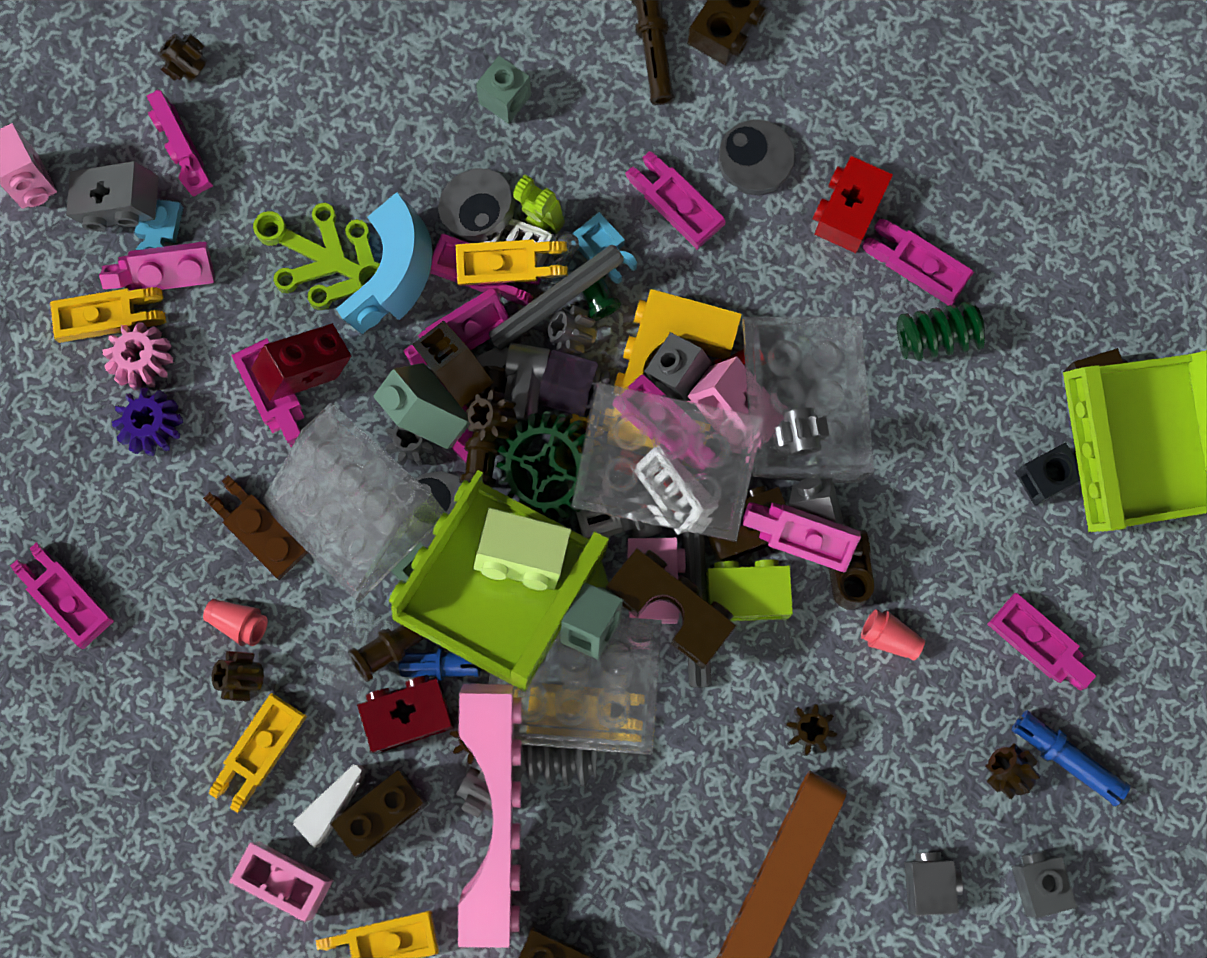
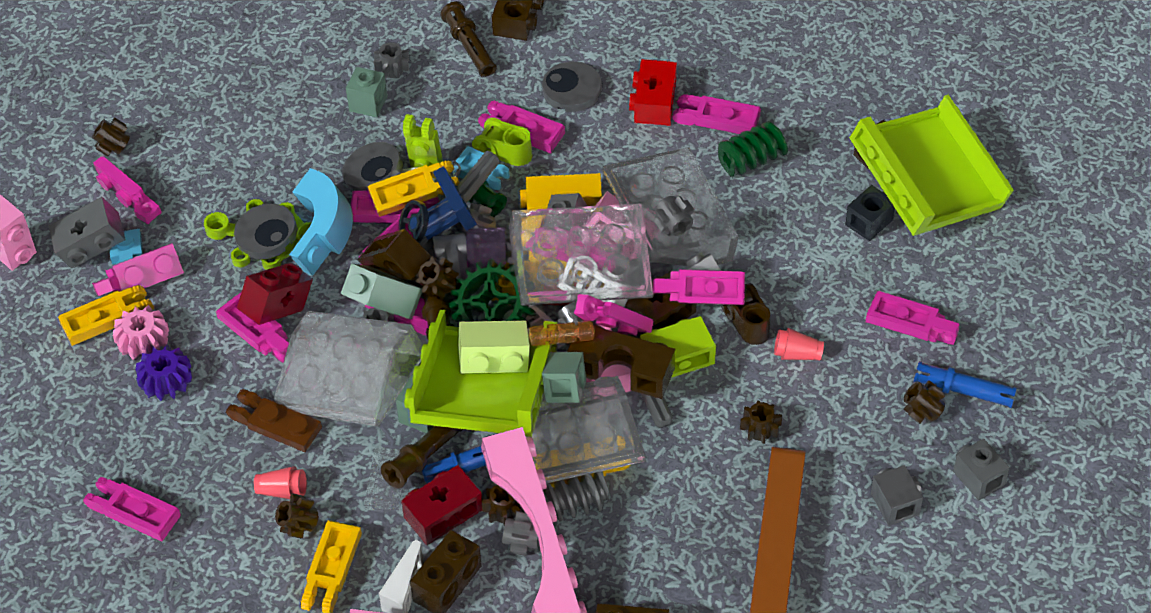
camera: 15 degrees left, 25 degrees down
none -> flat silver tile [234,204,298,259]
none -> flat silver gear [373,43,409,79]
none -> dark blue piece [399,166,477,243]
none -> lime piece [472,118,533,166]
none -> clear orange axle [528,321,595,346]
none -> dark pink hinge [574,294,653,337]

